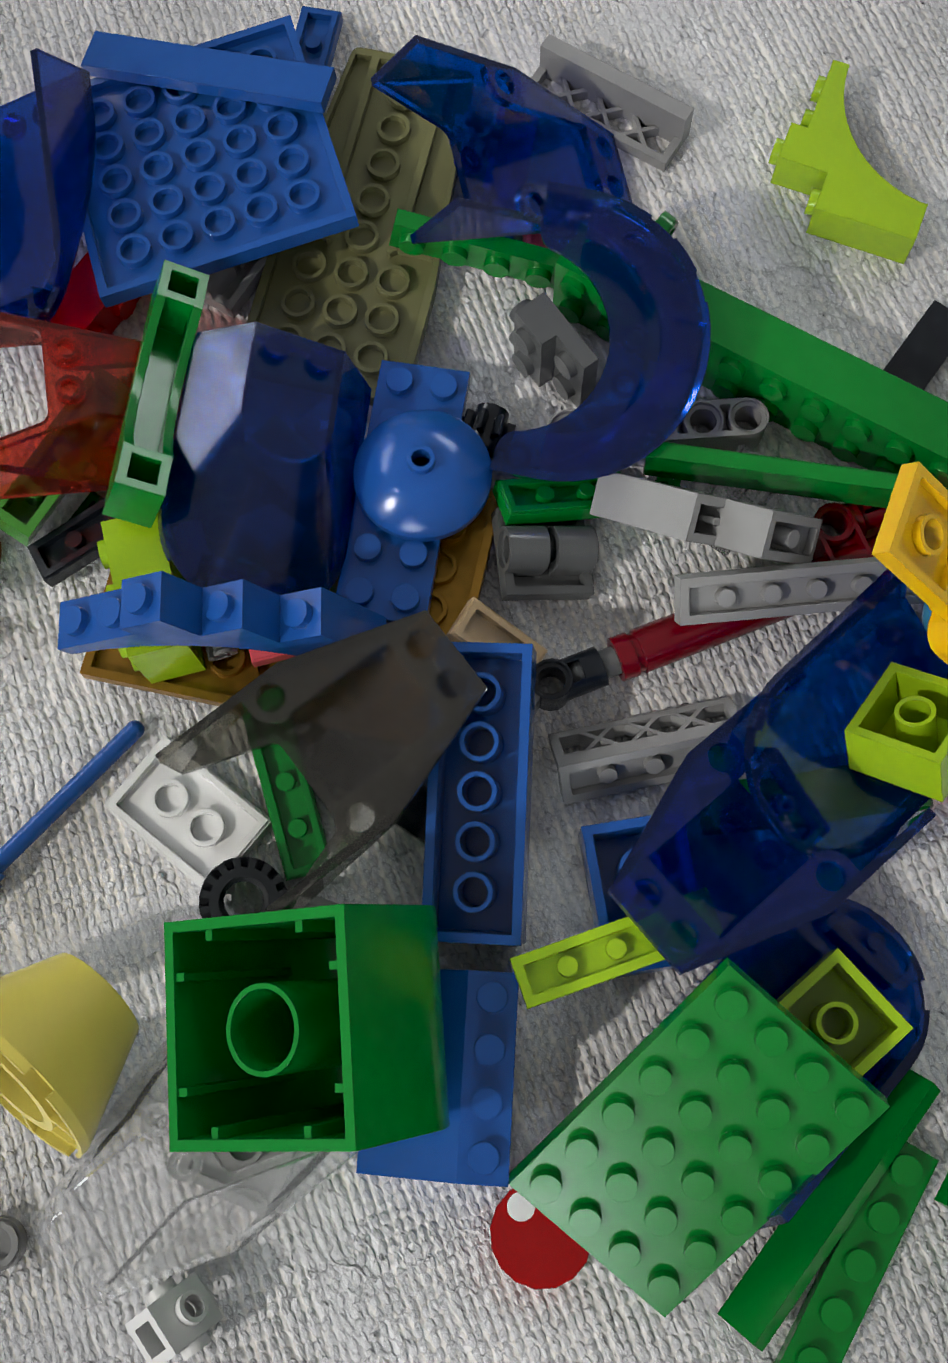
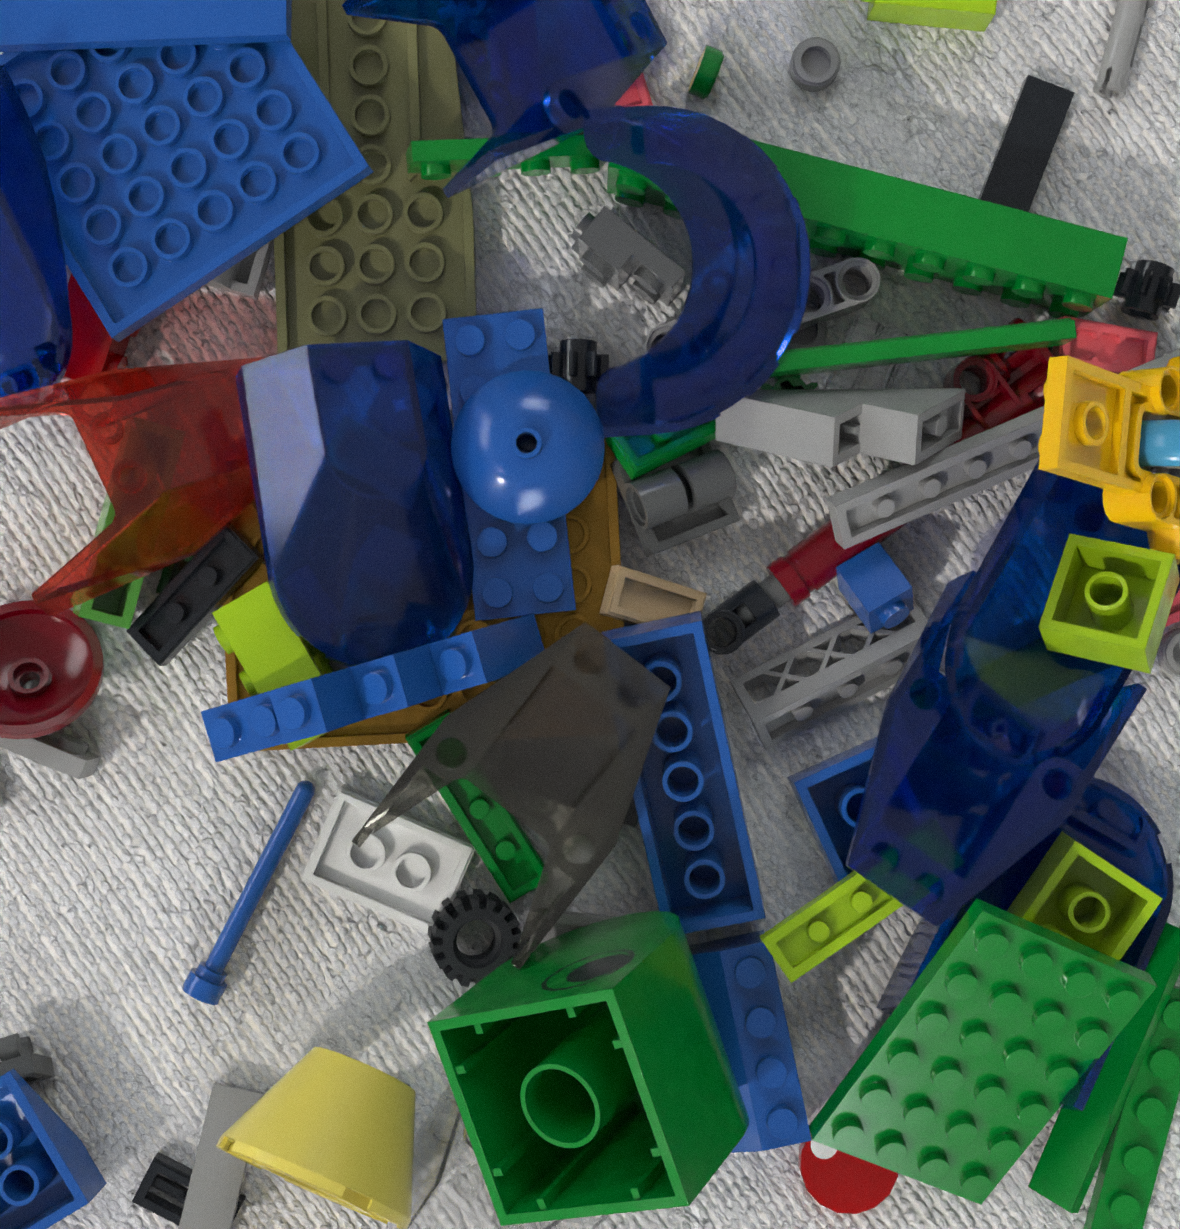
camera: 20 degrees left, 15 degrees up
green arch [102,259,210,528] -> none
none -> light grey tile [789,37,841,92]
none -> blue brick [836,542,914,634]

